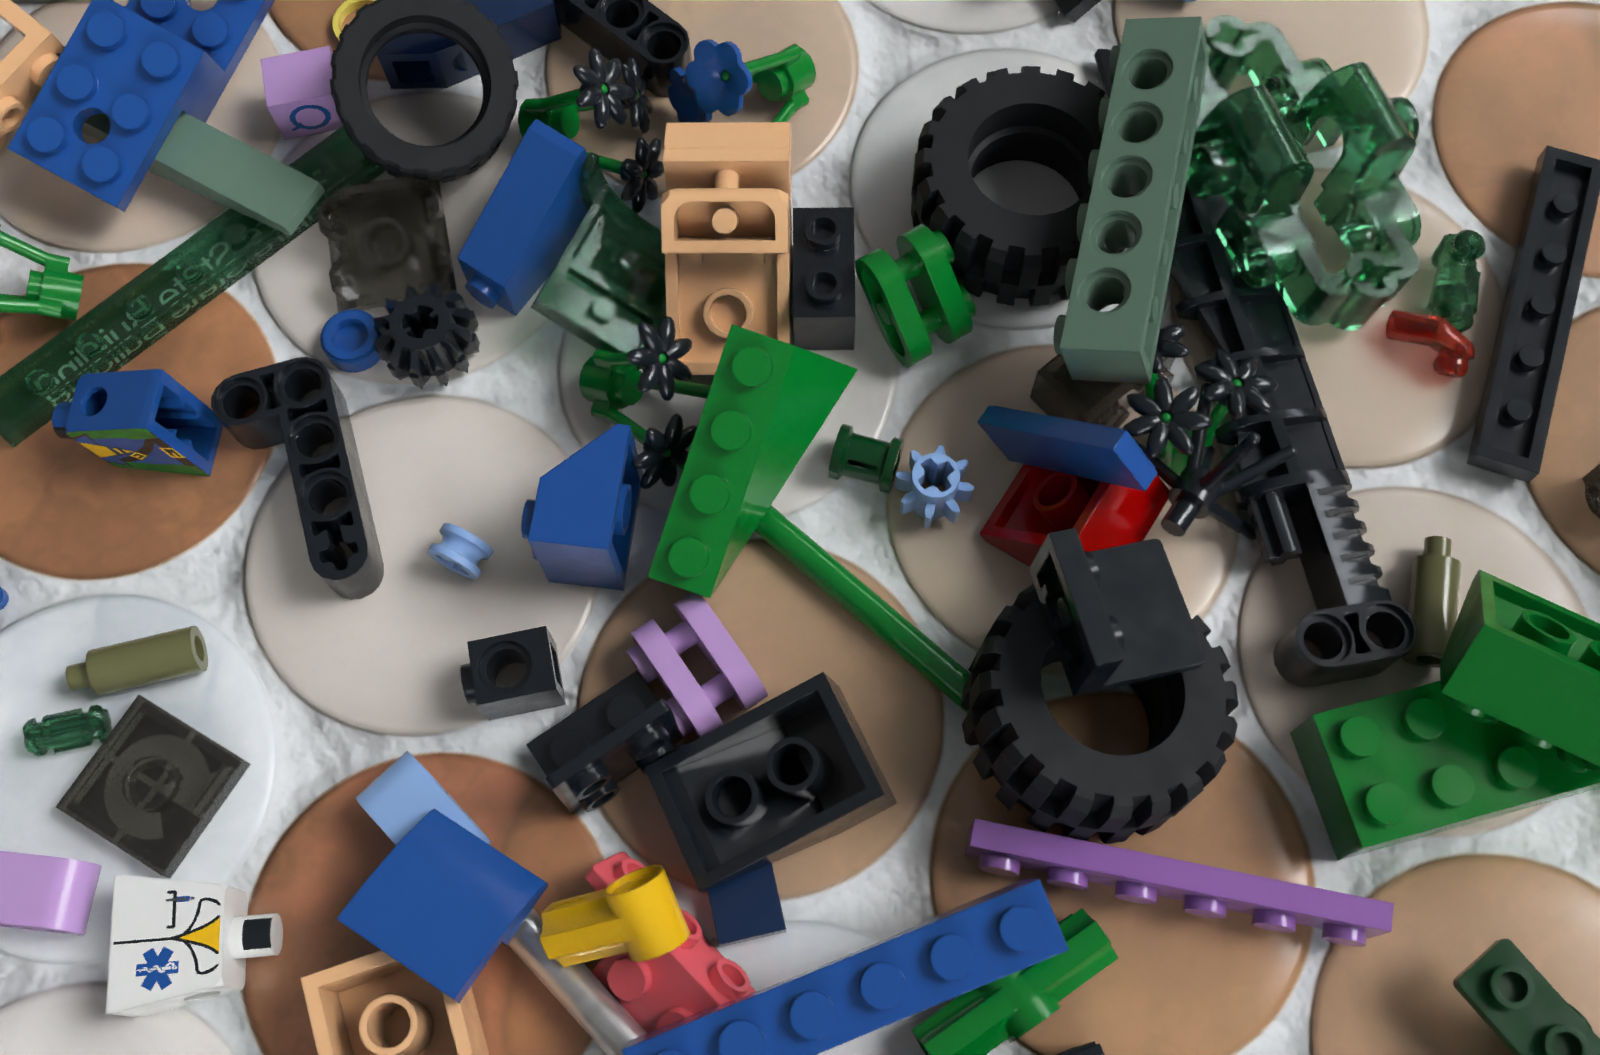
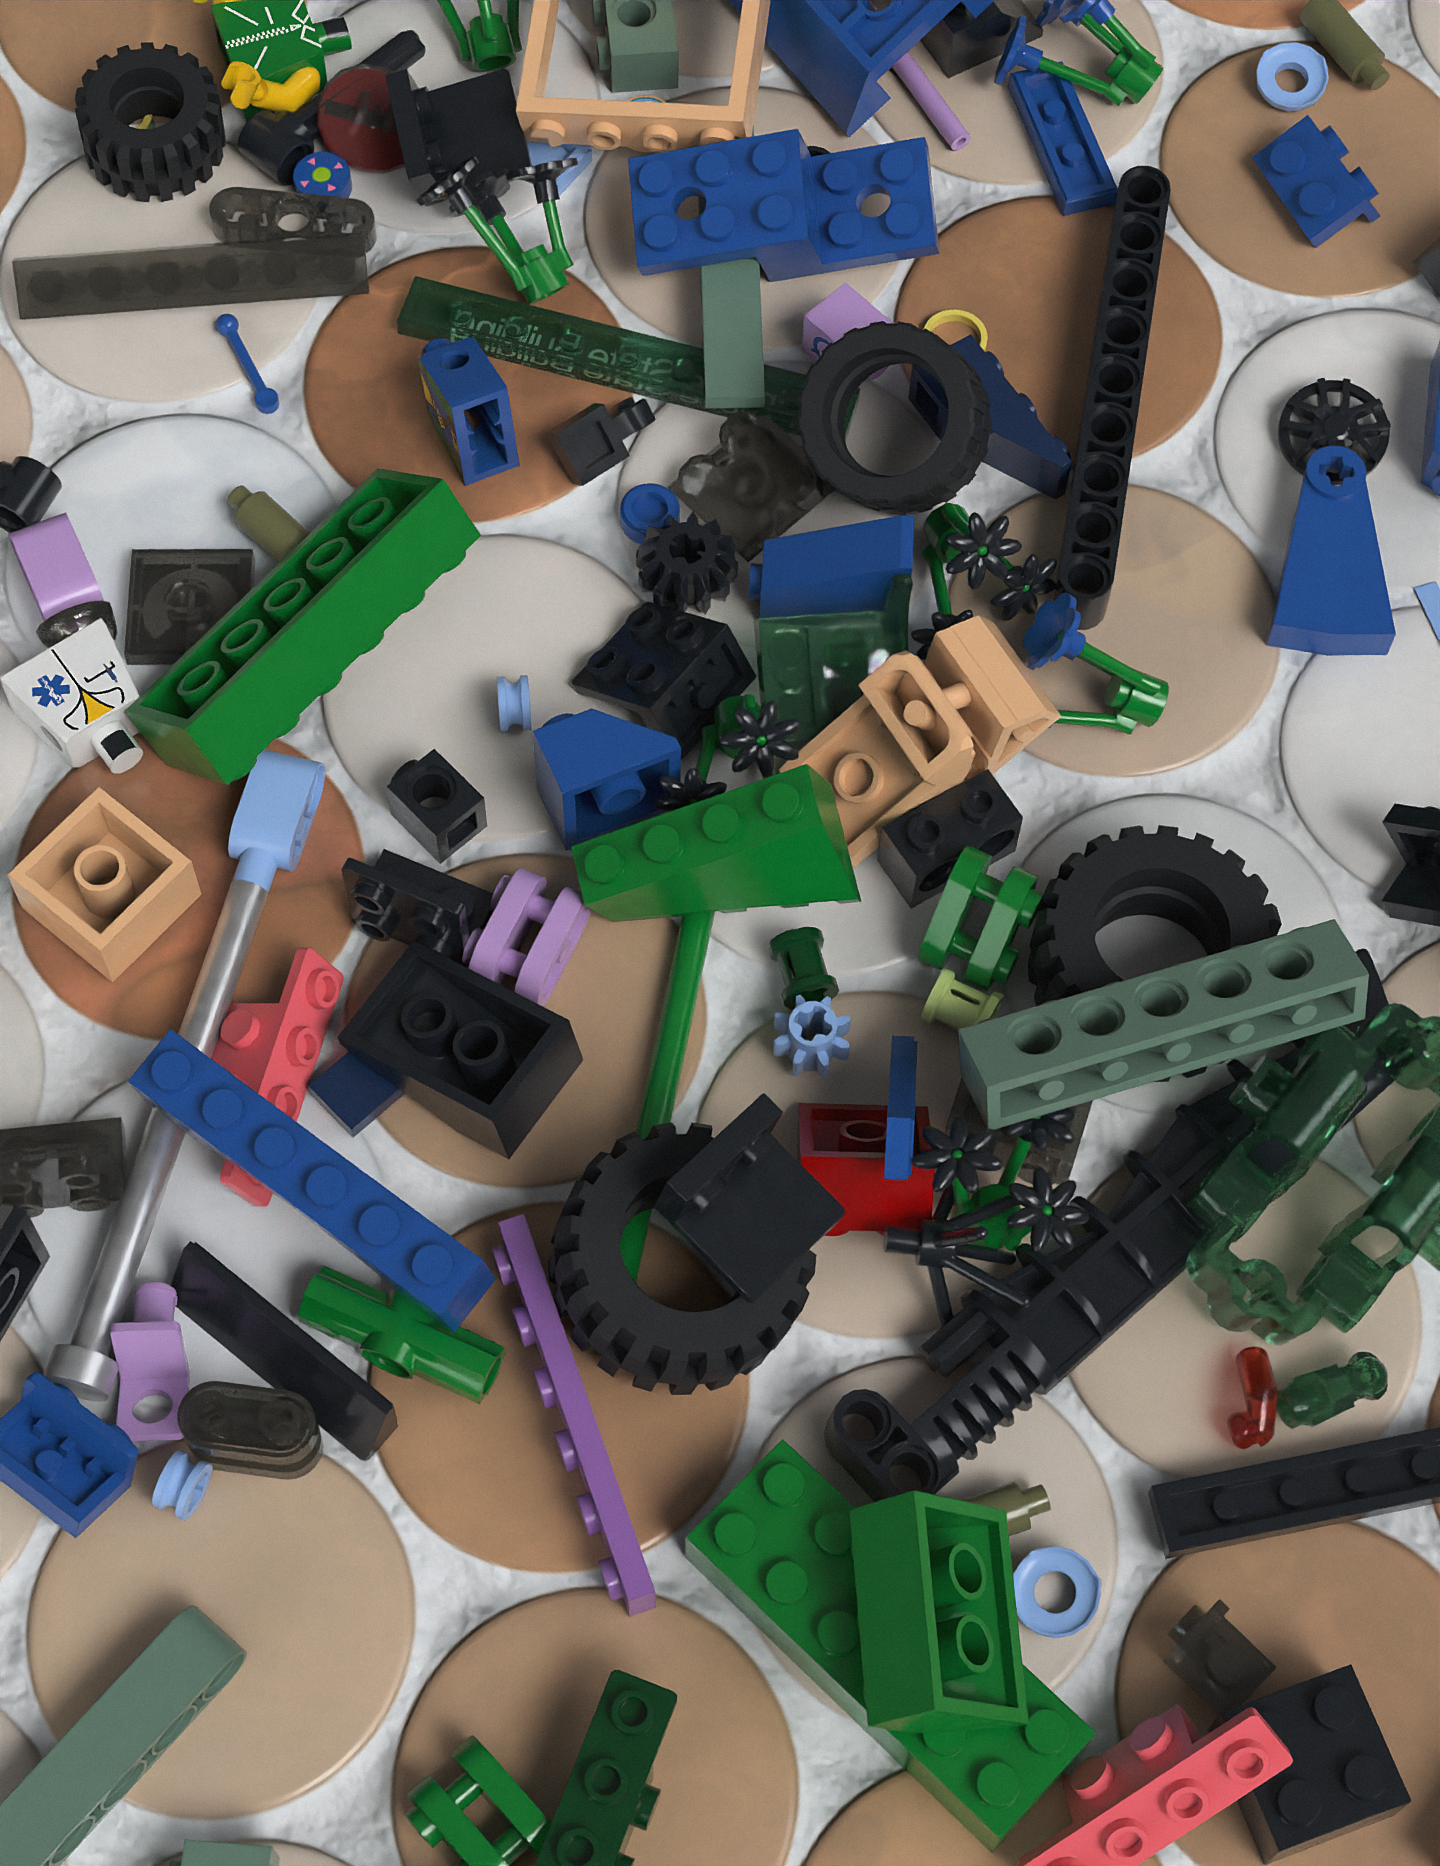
camera: 55 degrees right, 5 degrees down
clear green piece [23,705,112,756] -> none
black beam [211,357,384,600] -> none
blue slope [337,808,548,1003] -> none
yellow piece [540,865,690,967] -> none
none -> clear smoke piece [36,600,118,648]
none -> green brick [124,468,481,785]
none -> black plate [547,397,656,486]
none -> black bracket [572,602,757,760]
none -> yellowish green bush [921,968,1004,1030]
none -> light blue piece [1013,1546,1102,1638]

